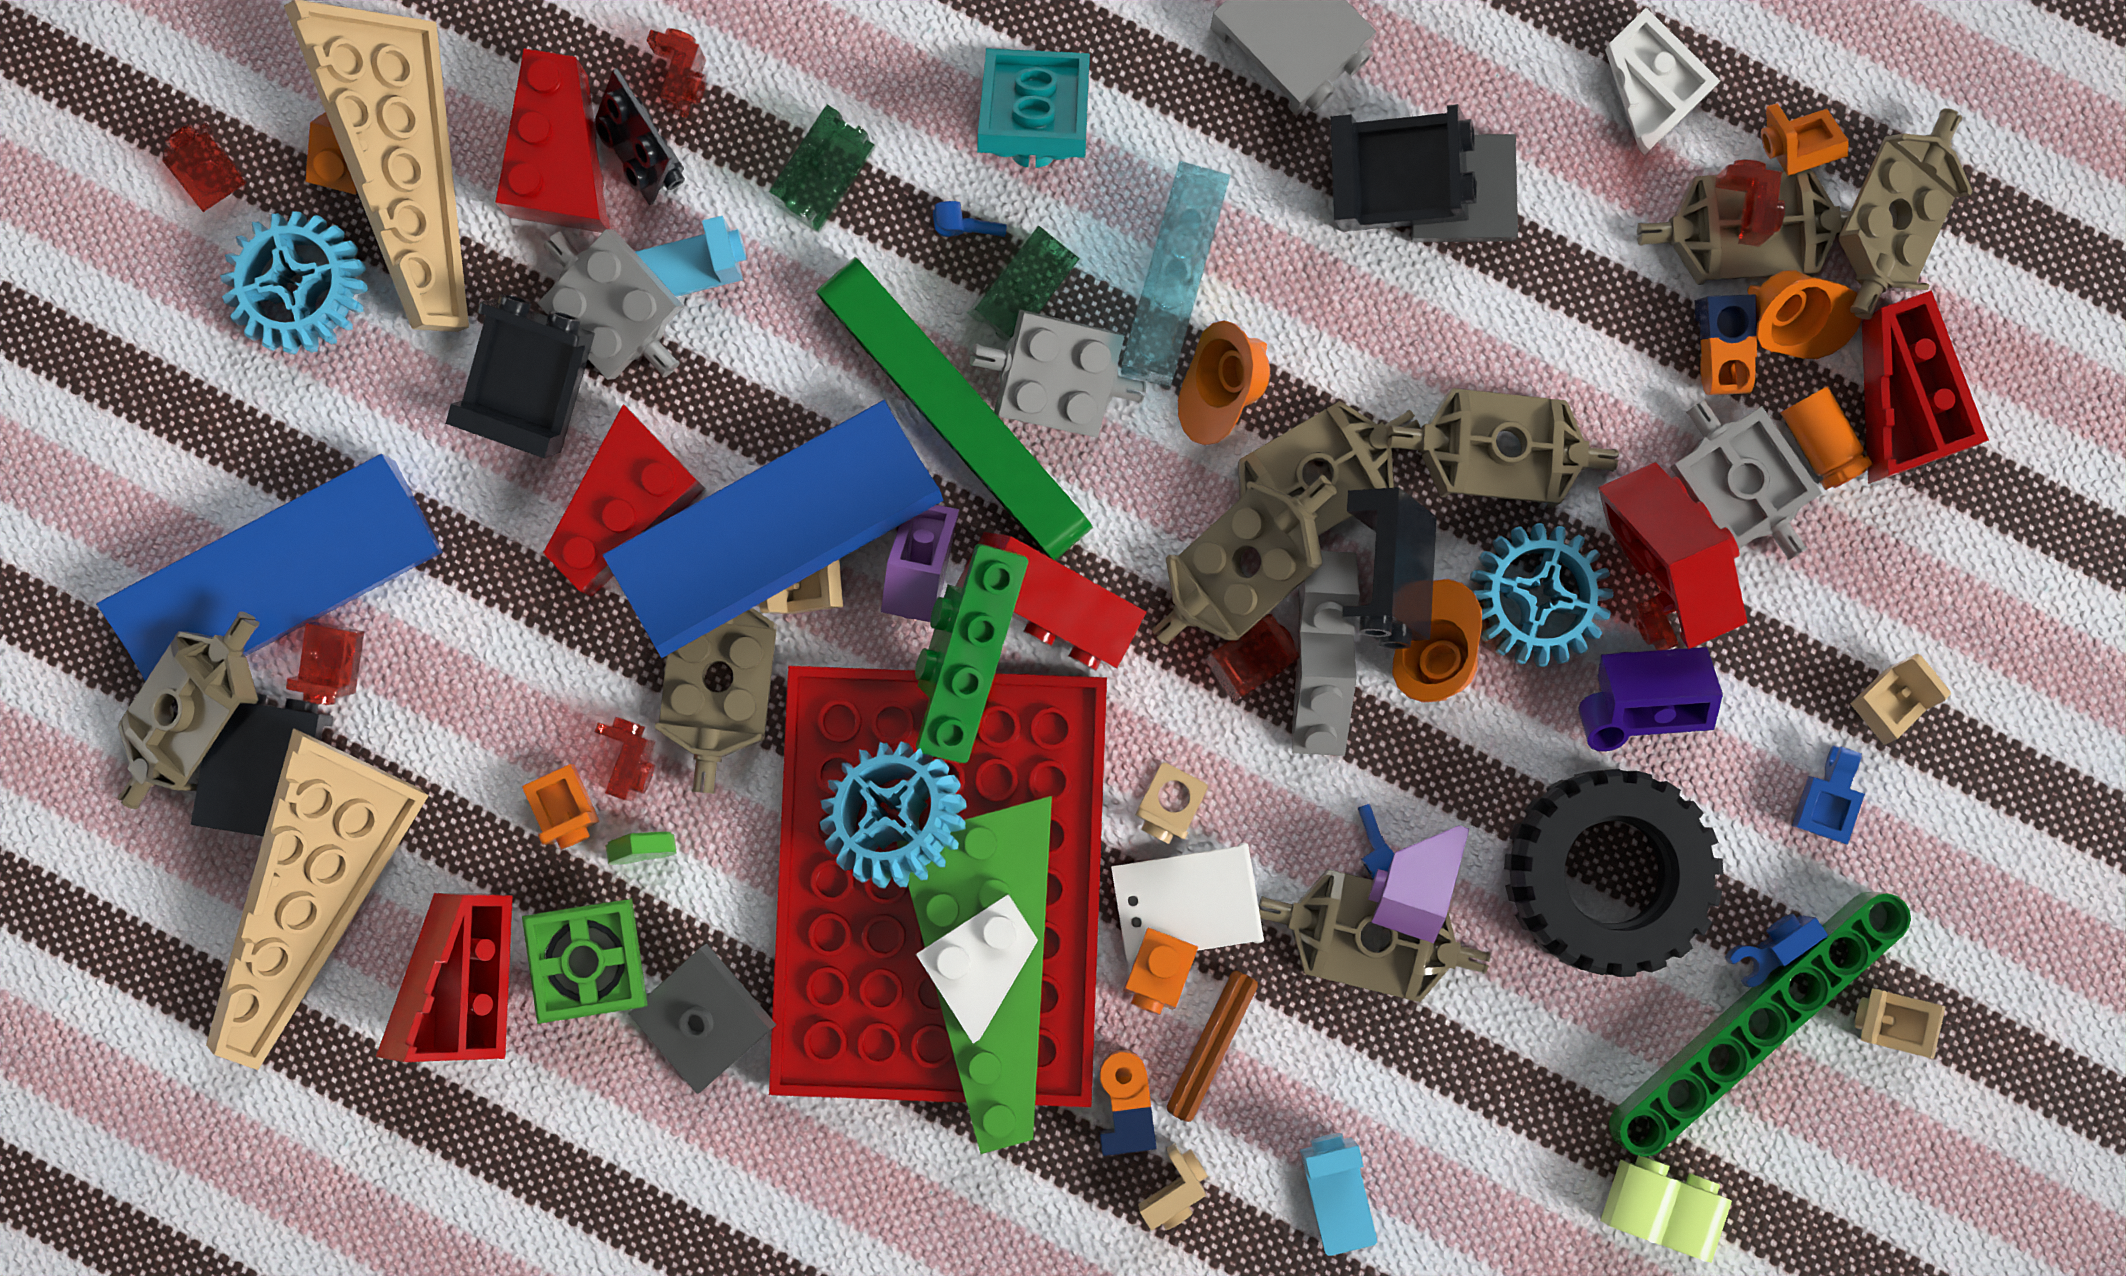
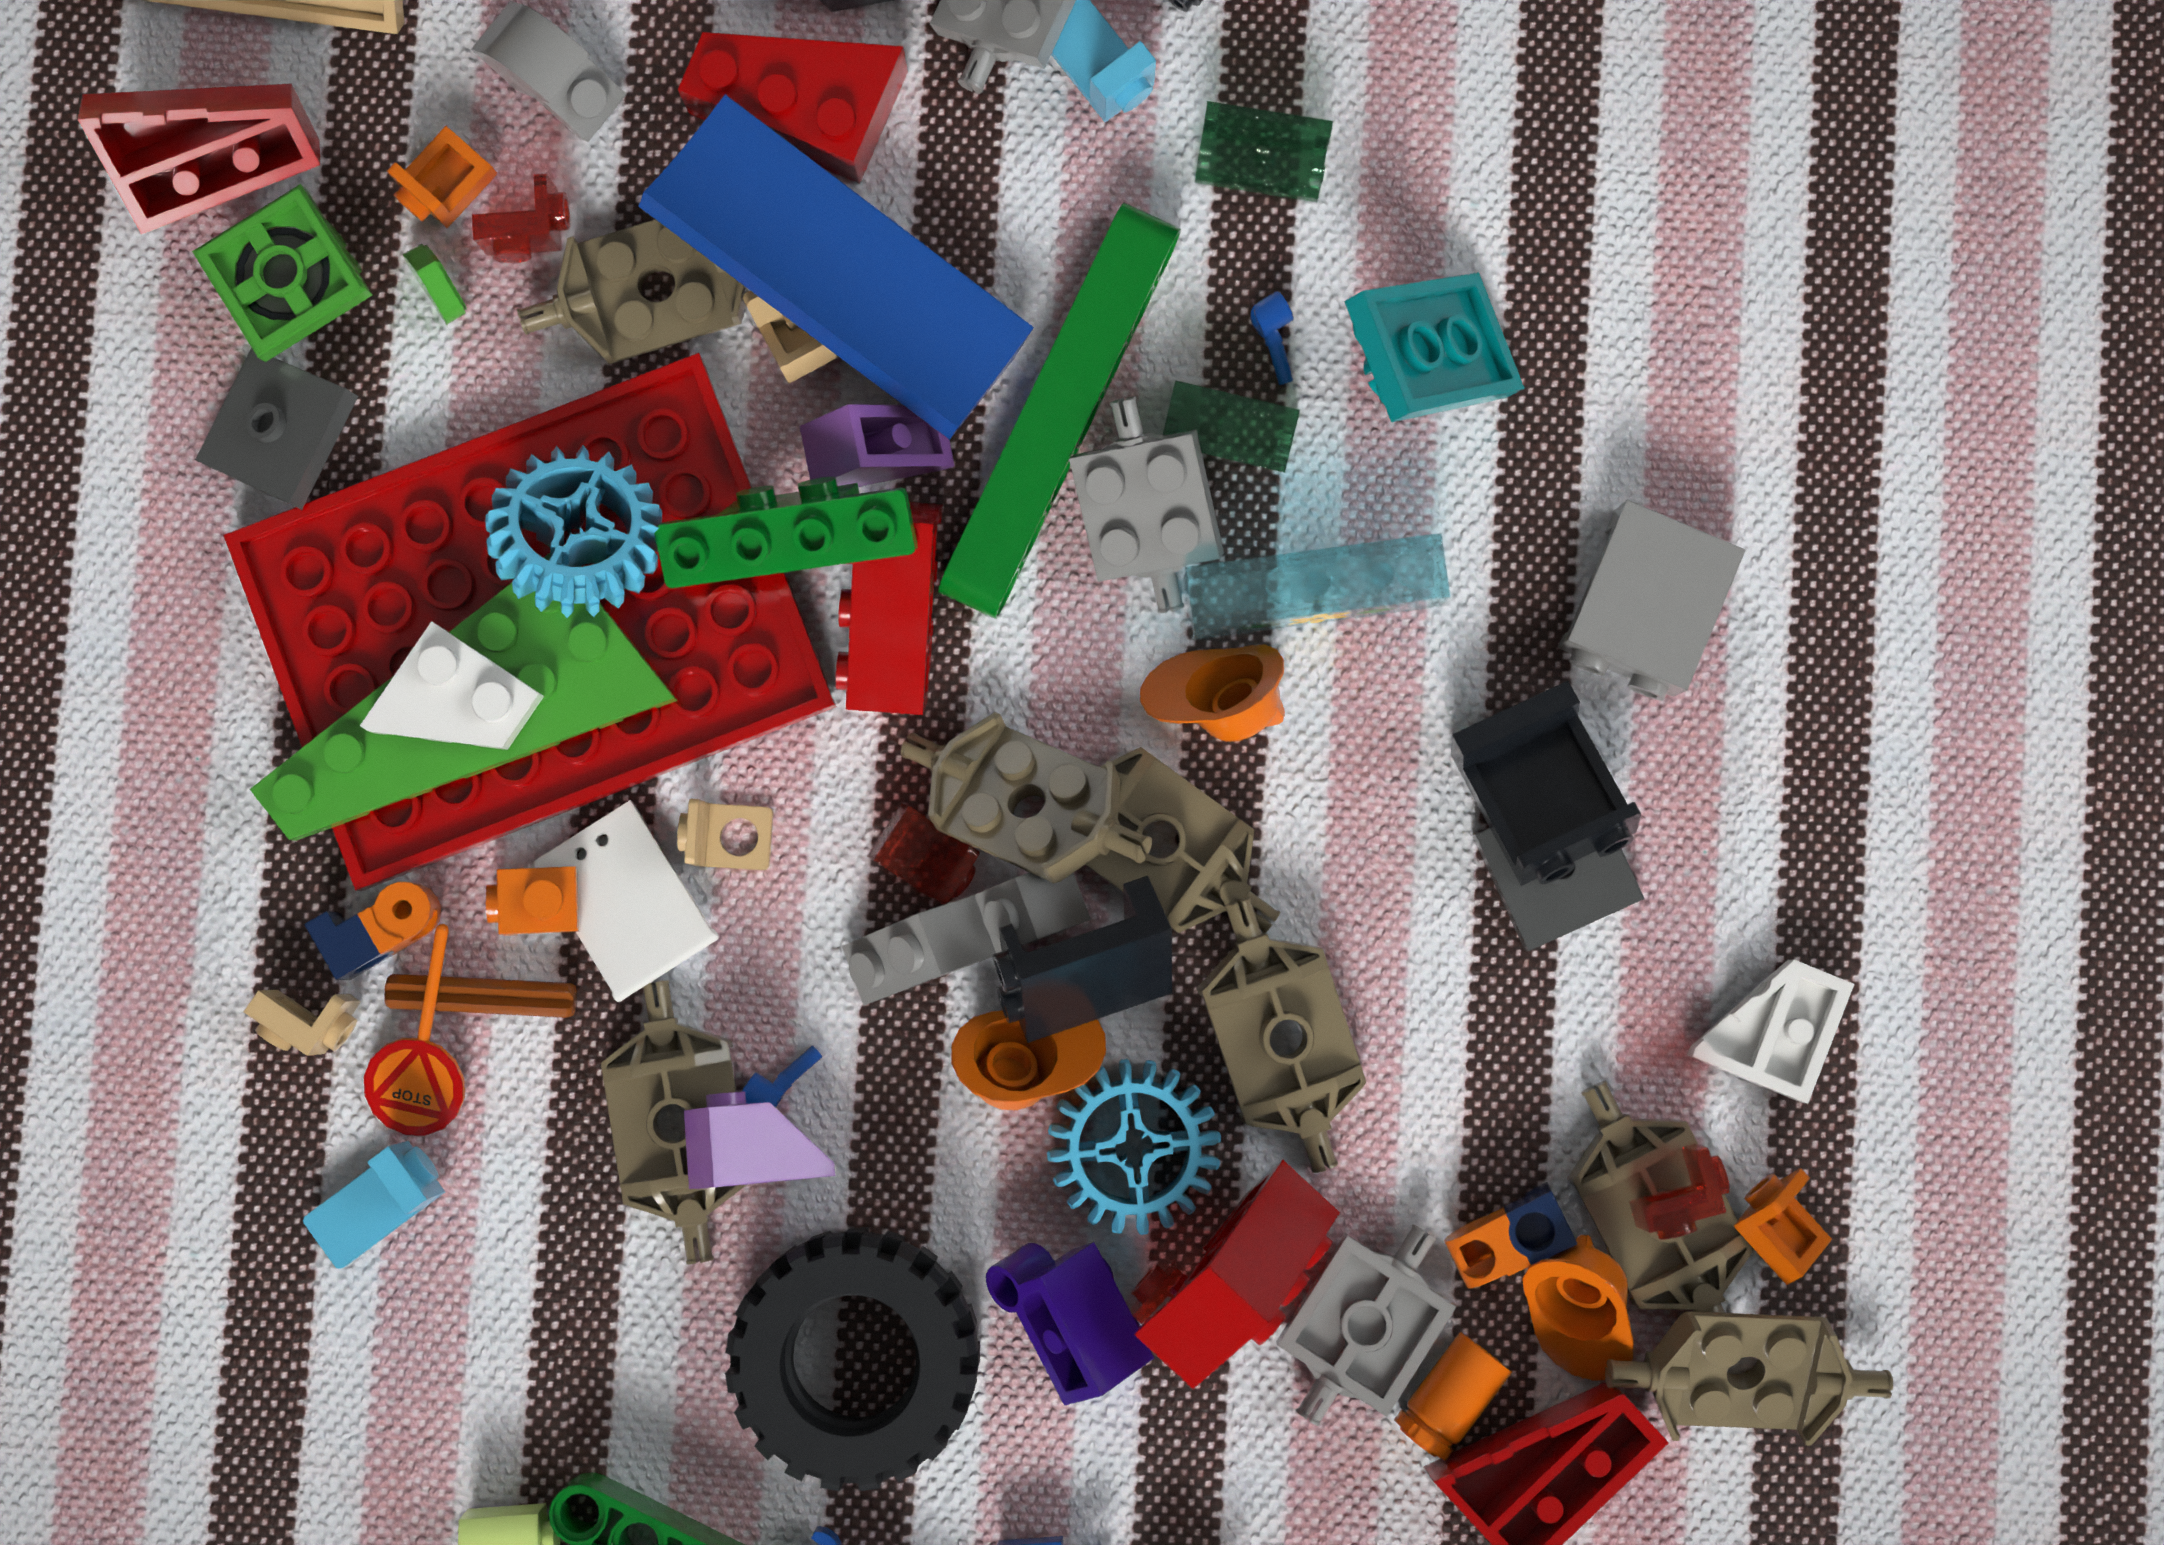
camera: 65 degrees right, 0 degrees up
none -> piece [364,924,465,1136]
none -> light grey brick [471,1,627,142]

